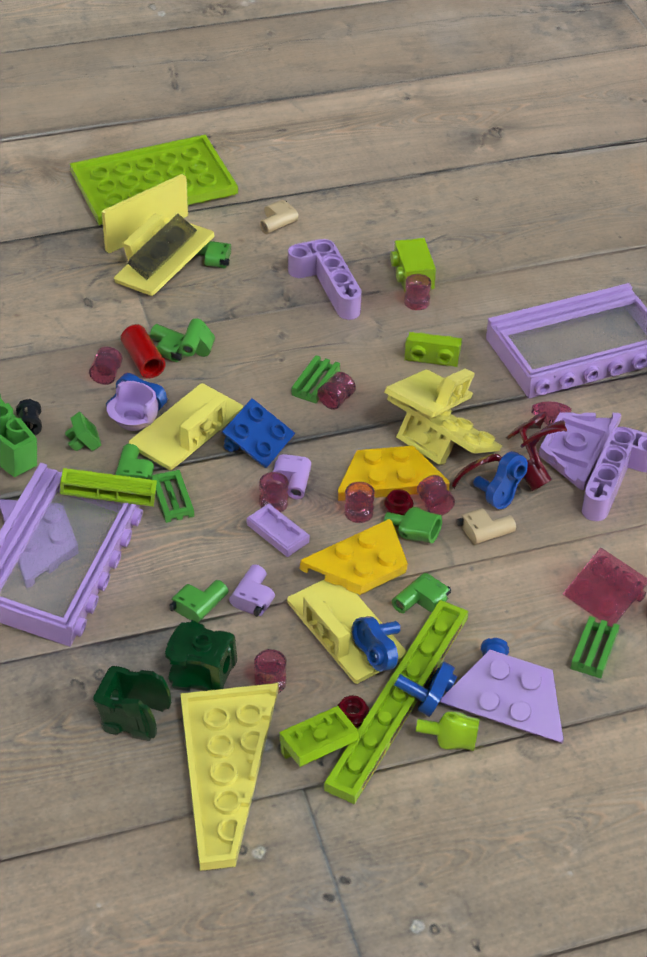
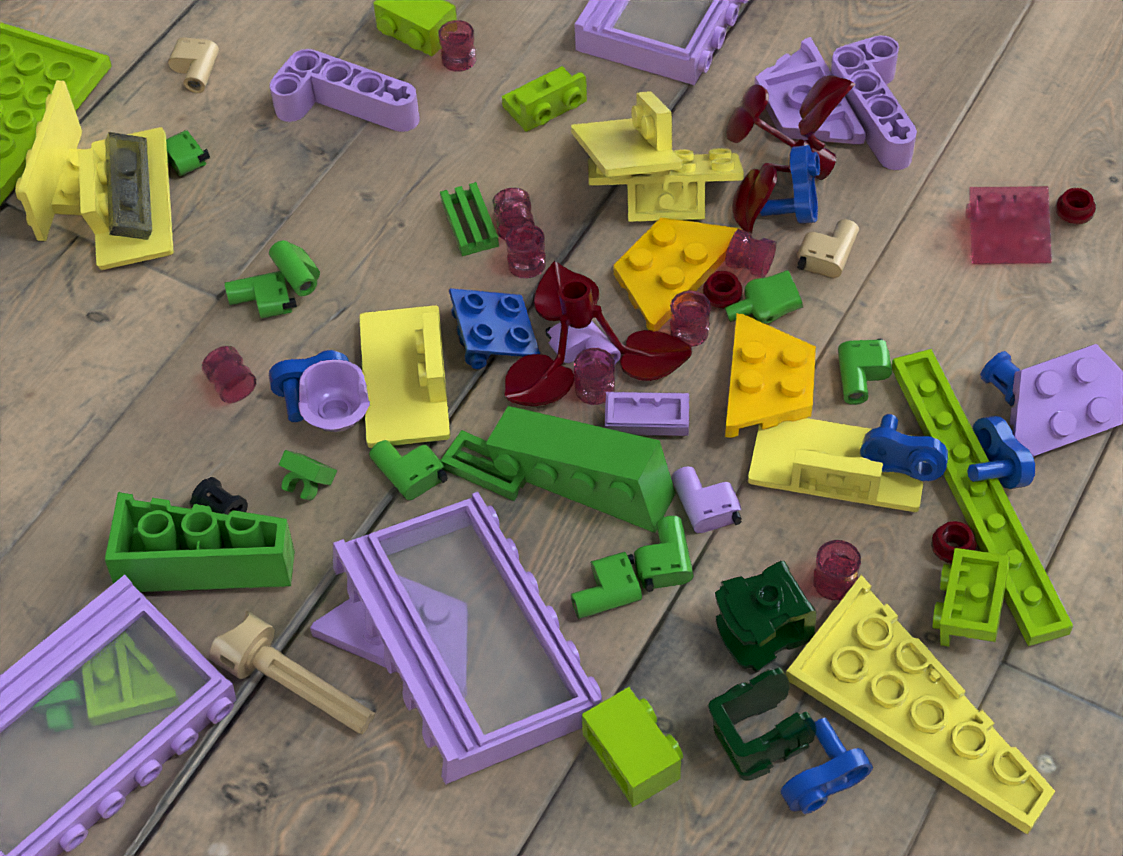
camera: 40 degrees left, 10 degrees up
lime piece [60,468,157,507] -> none
red pin [121,324,166,378] -> none
lime piece [416,711,480,751] -> none
clear pink tile [531,401,572,425] -> none
bright green tile [570,616,620,679] -> none
none -> bright green wedge [486,406,676,533]
none -> dark red plant [504,261,692,406]
none -> clear pink wheel [505,223,546,279]
none -> bright green piece [571,552,642,619]
none -> lime brick [582,687,683,807]
none -> blue piece [780,718,873,814]

